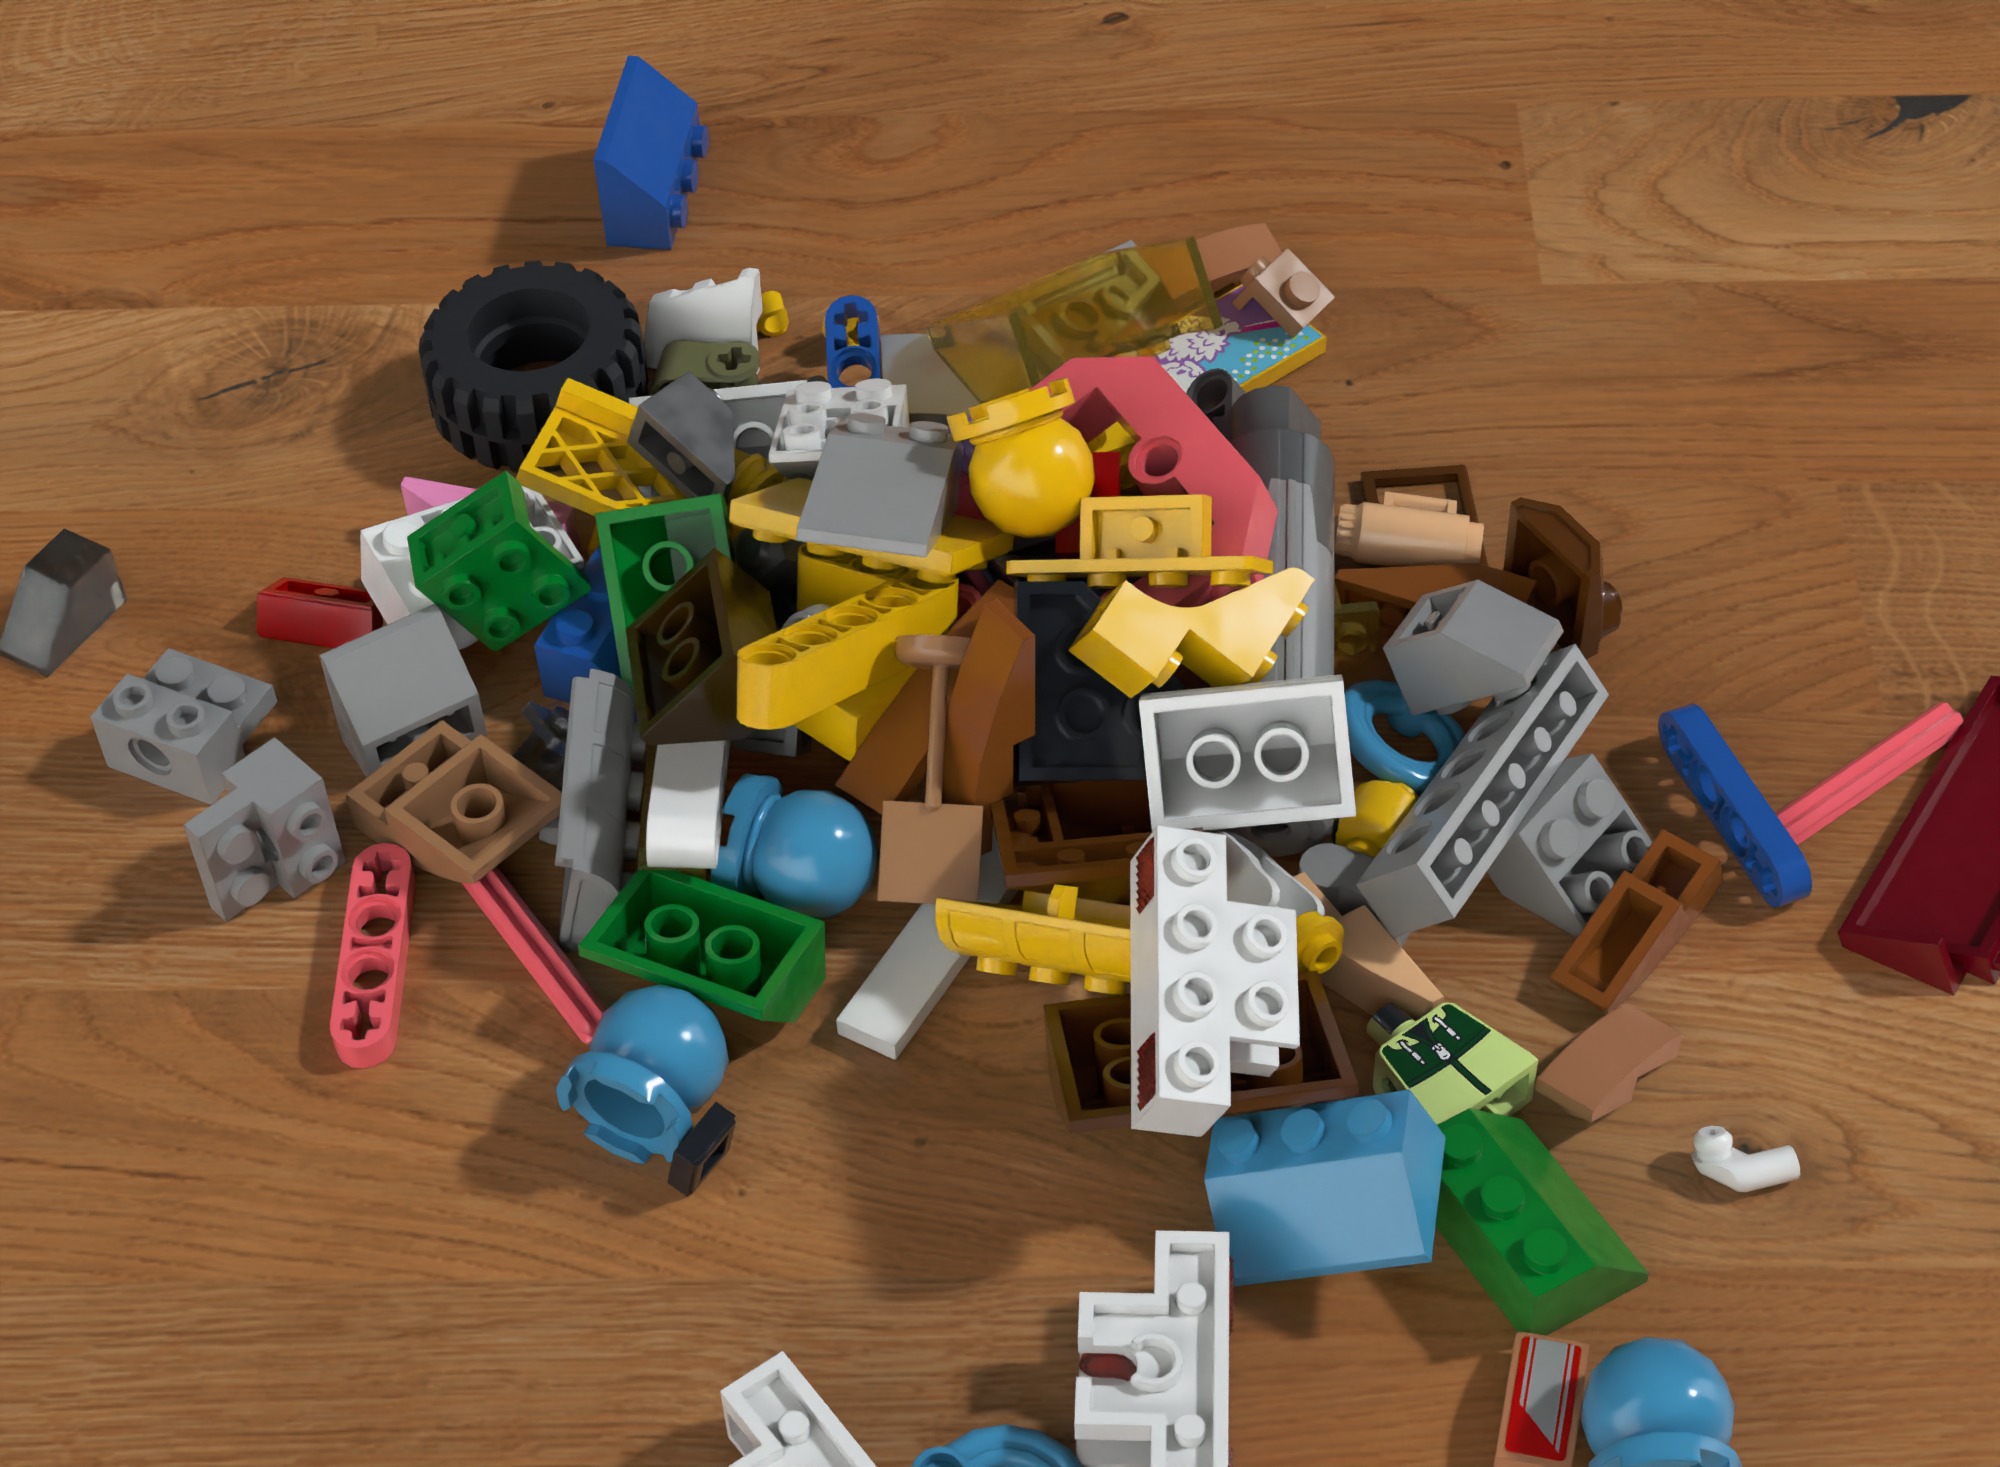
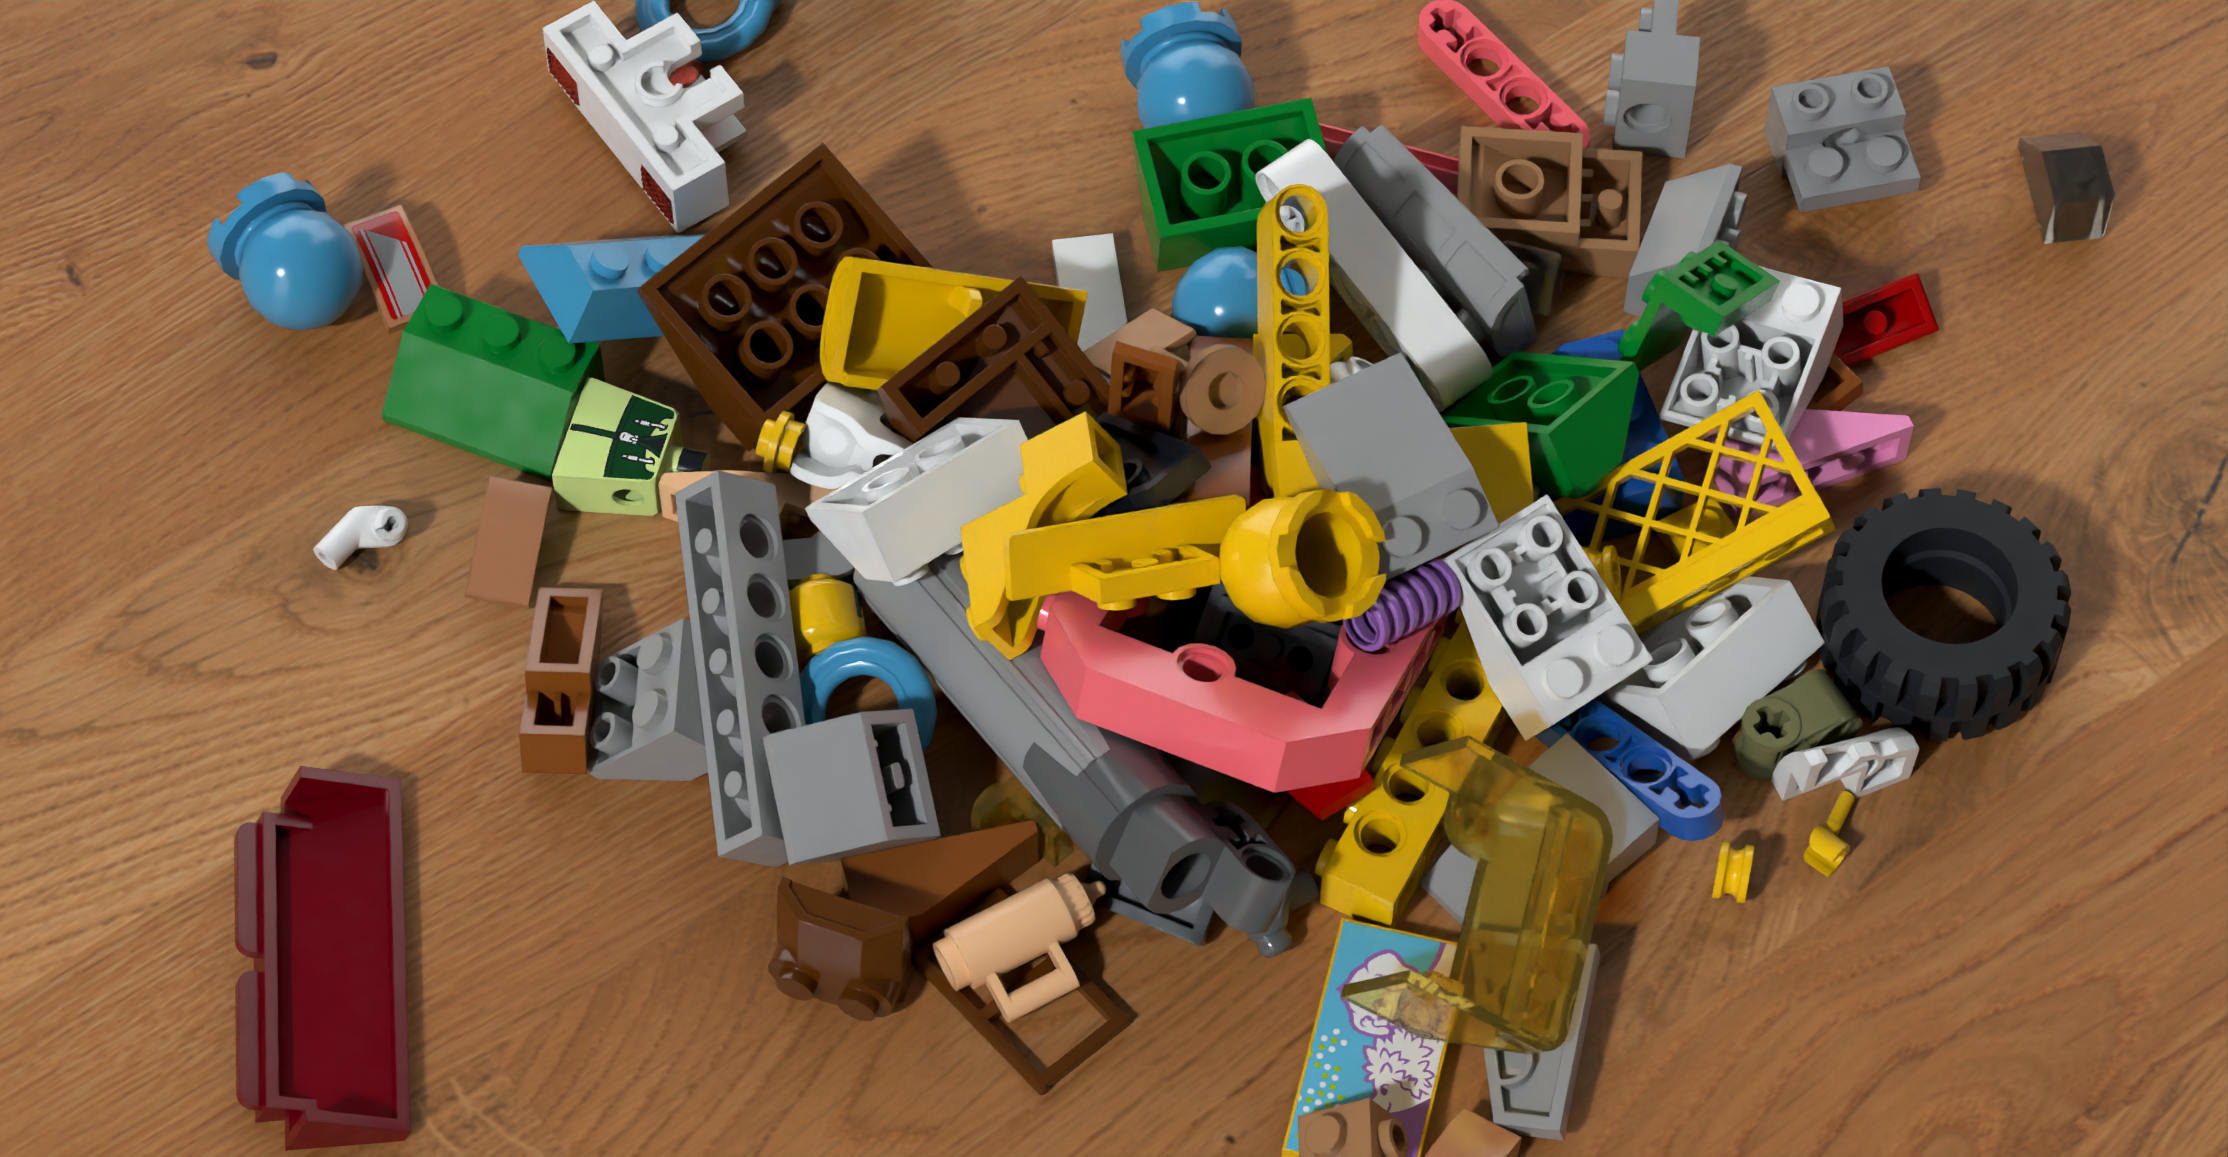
camera: 140 degrees right, 10 degrees up
blue slope [593,55,709,250] -> none
dark brown slope [626,547,777,745] -> none
flat silver slope [627,371,735,502] -> none
black tile [667,1102,736,1196] -> none
white piece [1130,825,1300,1137] -> none
blue beam [1658,703,1812,908] -> none
coral axle [1775,702,1963,845] -> none

